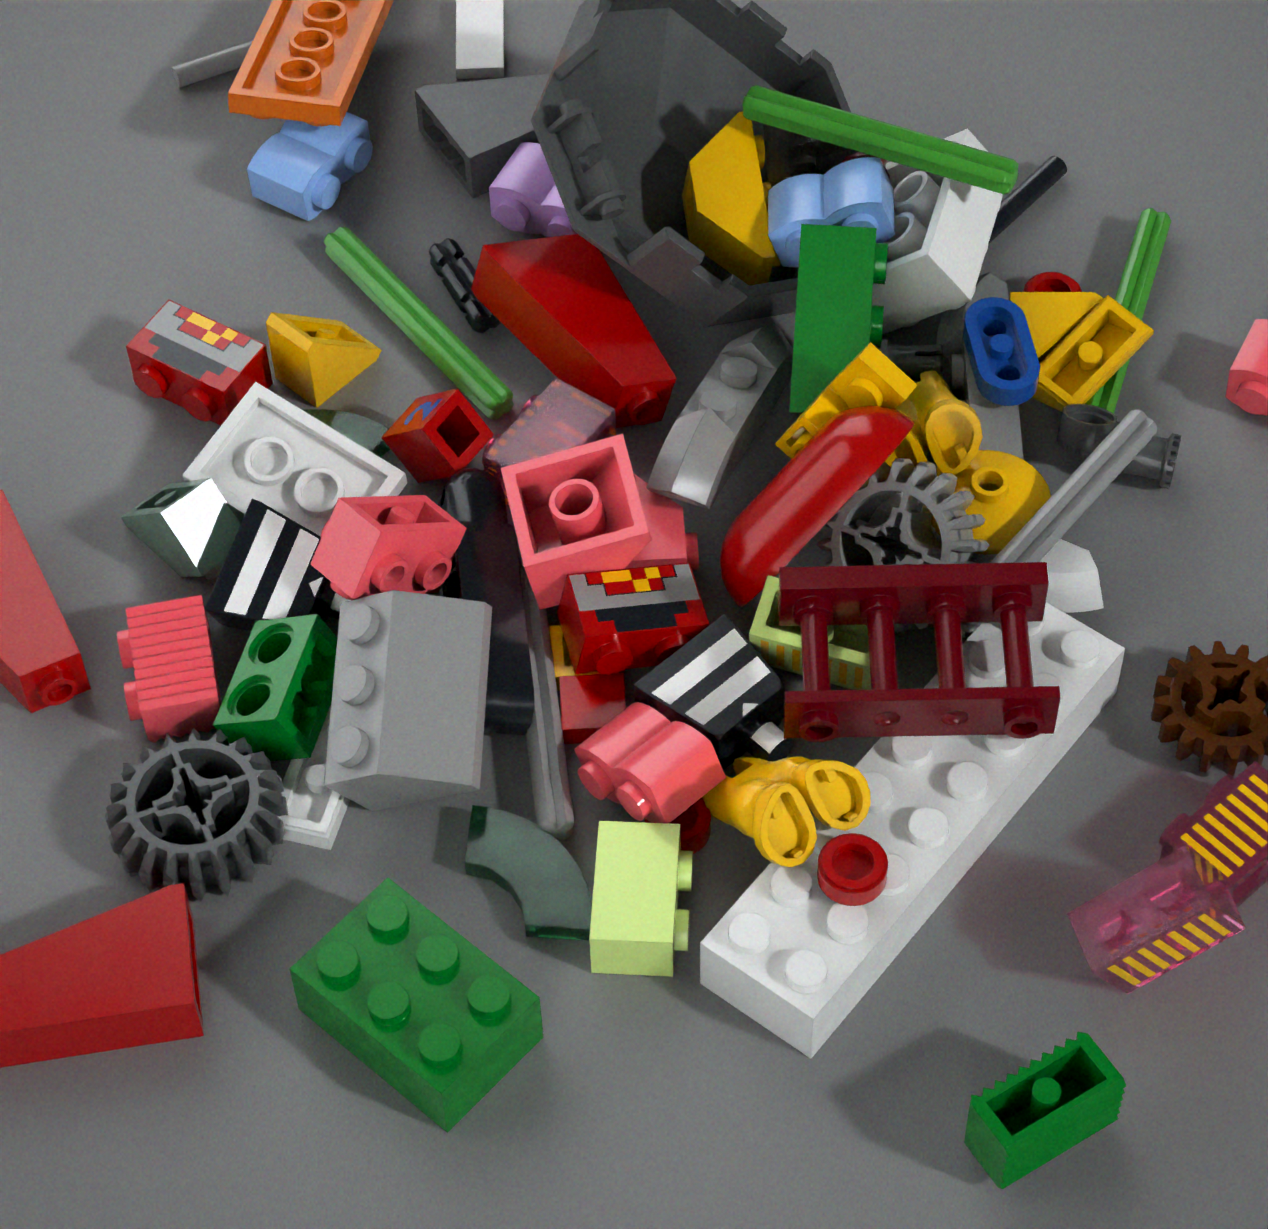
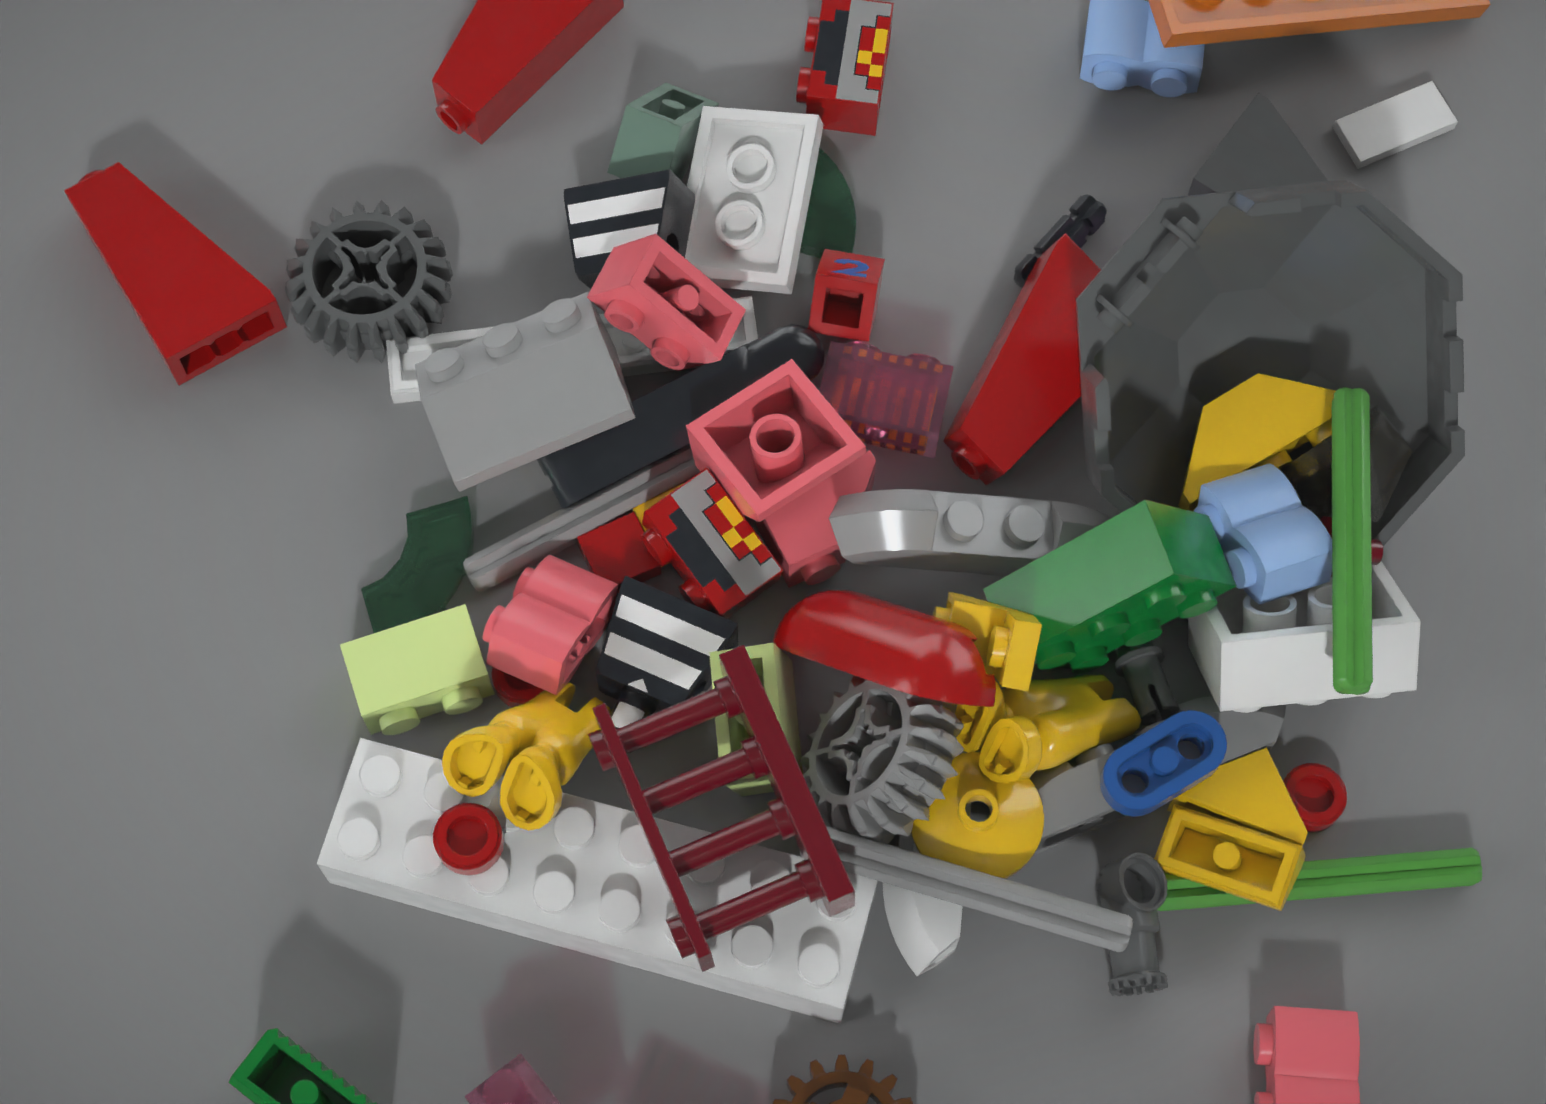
camera: 65 degrees right, 15 degrees up
coral brick [117,594,221,743] -> none
green brick [213,614,337,761] -> none
yellow slope [266,312,382,408] -> none
green brick [289,877,543,1133] -> none
bright green axle [324,227,514,420] -> none
black bar [988,156,1067,244] -> none

